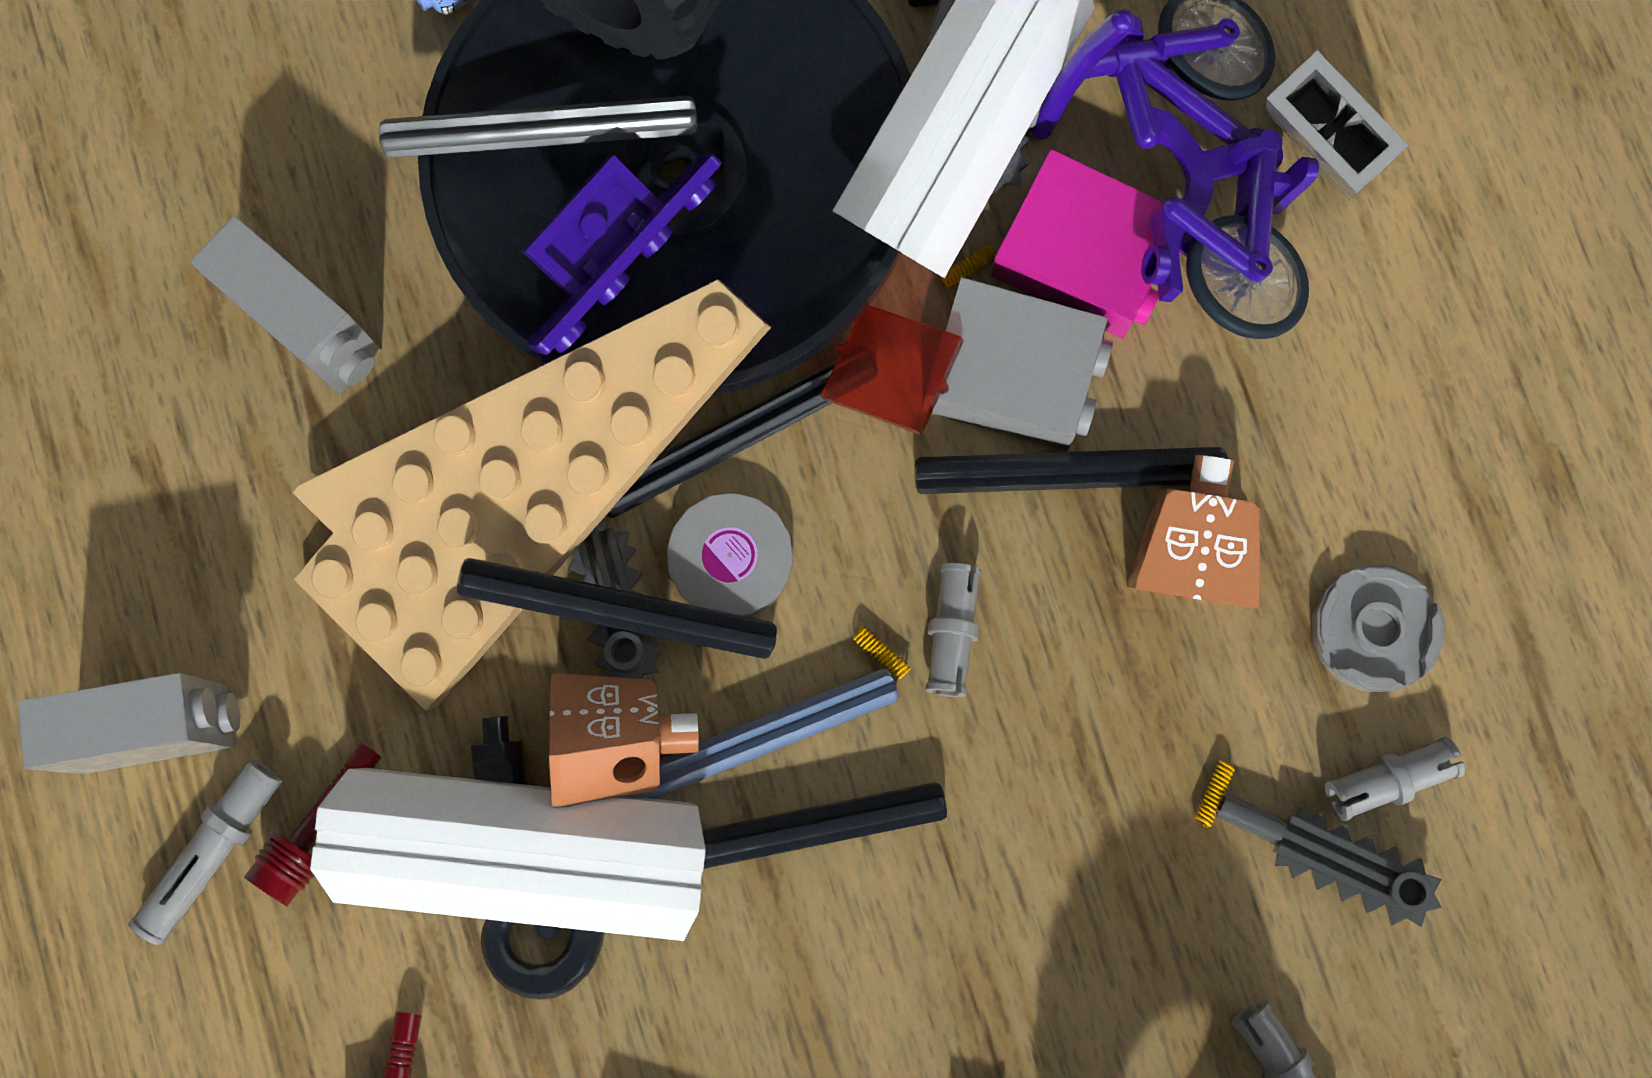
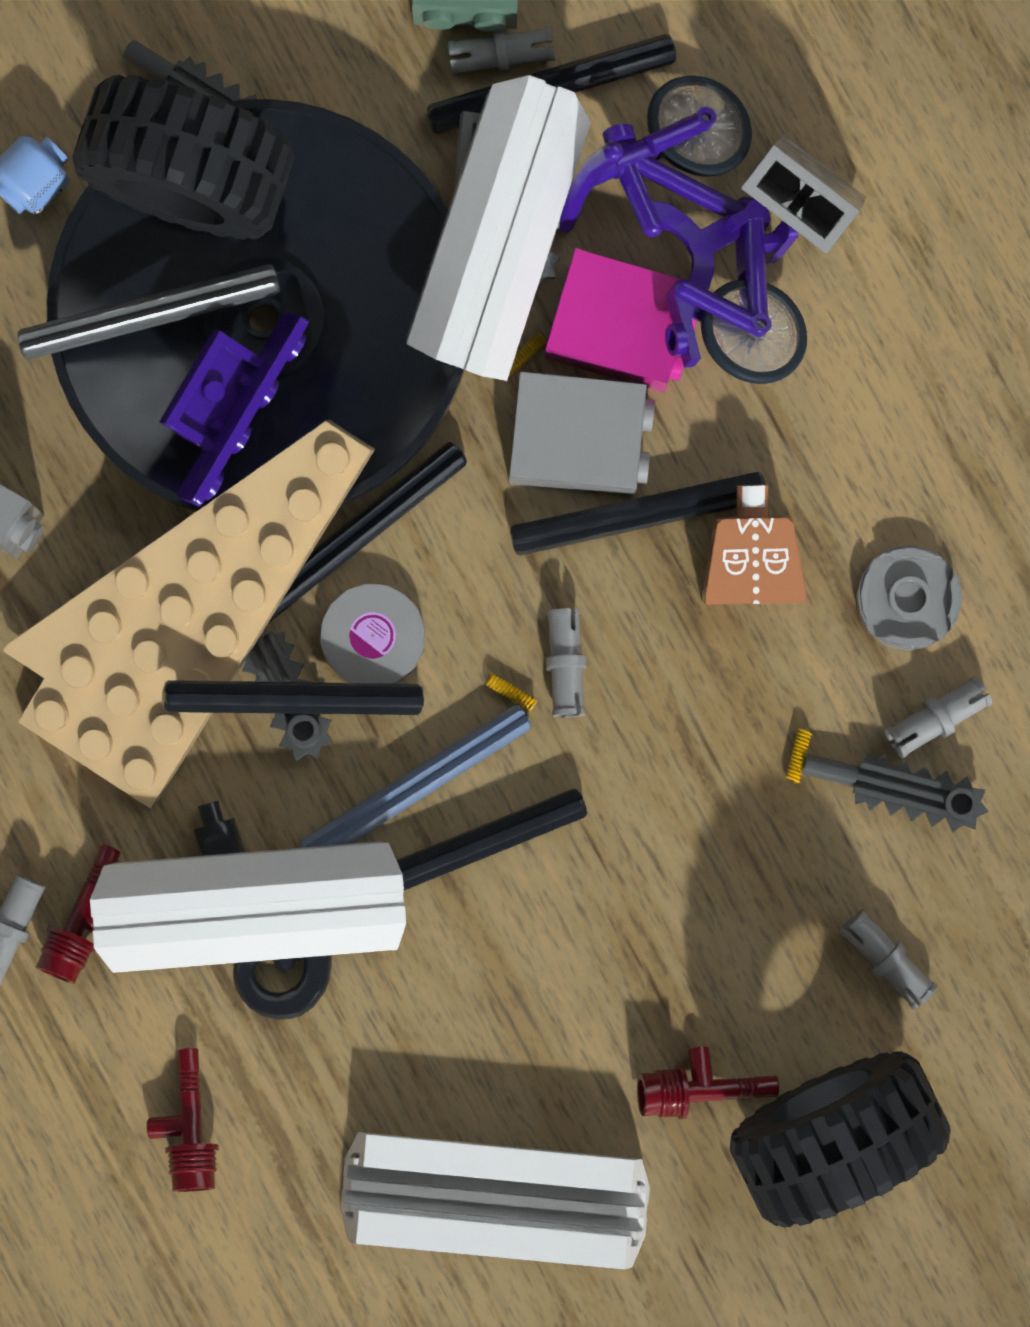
camera: 20 degrees left, 5 degrees up
nougat torso [549,673,699,807] -> none
clear red piece [821,305,964,436] -> none

